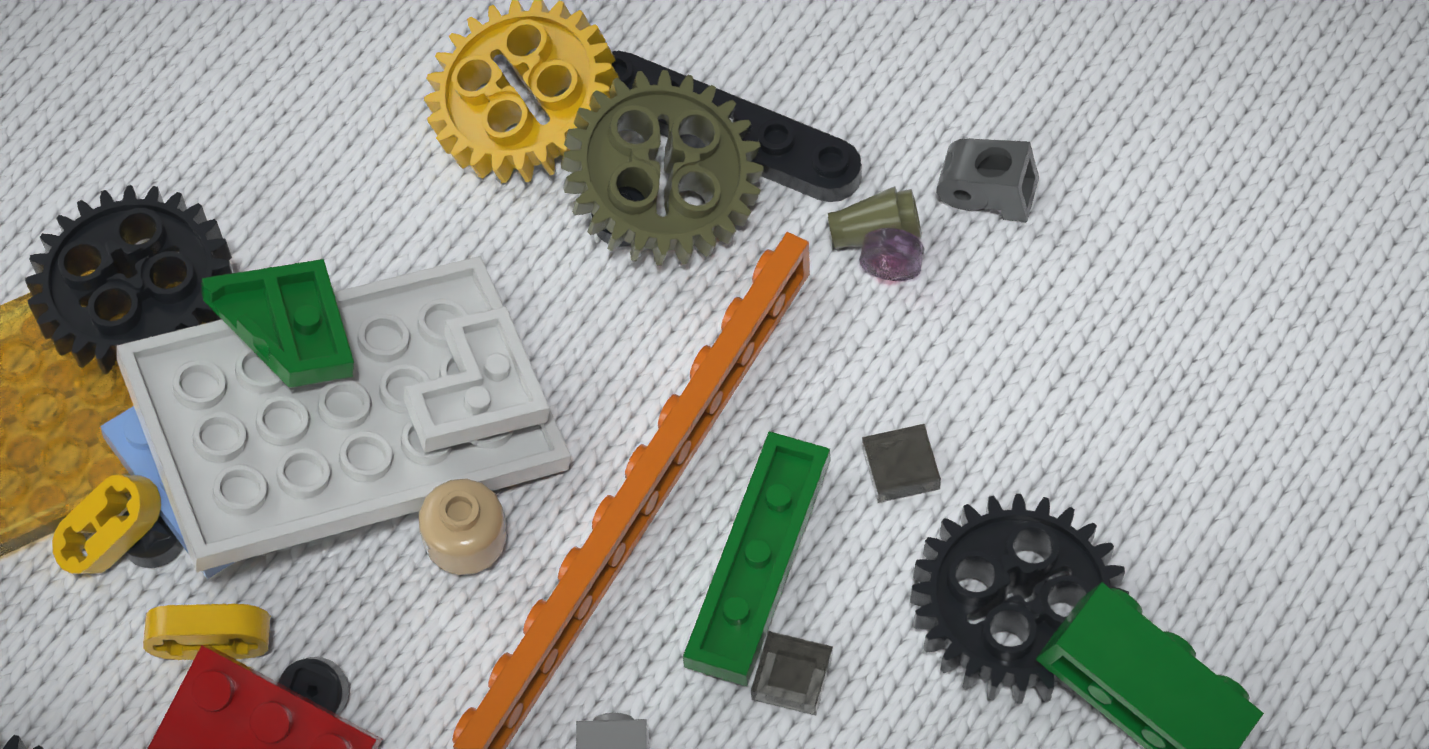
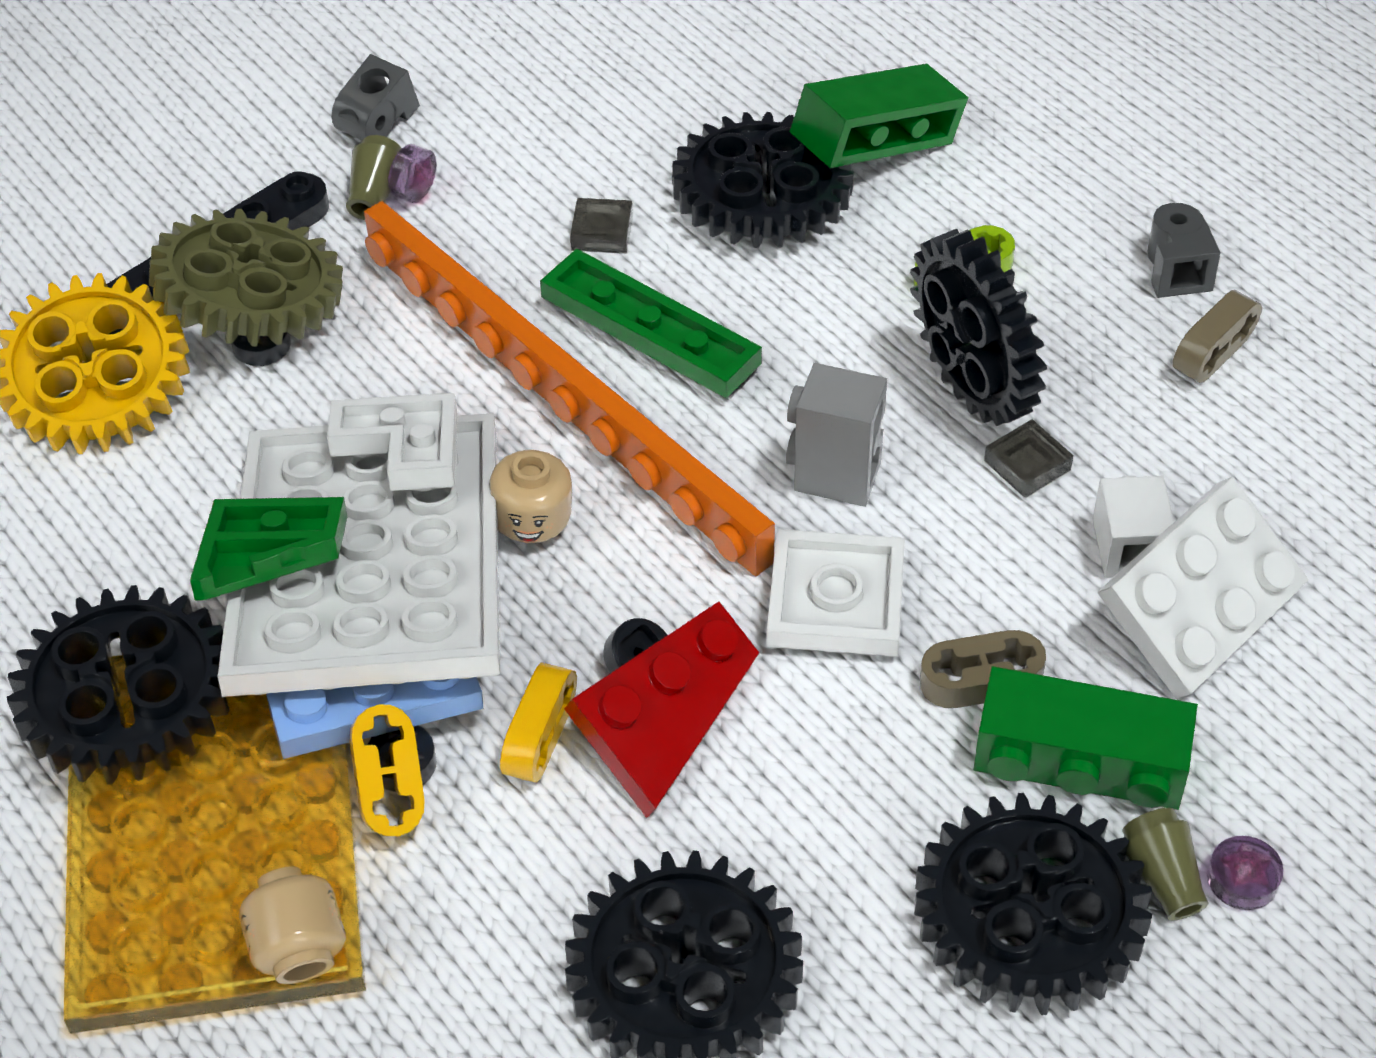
camera: 75 degrees left, 10 degrees down
clear smoke tile [751,631,833,716] -> none

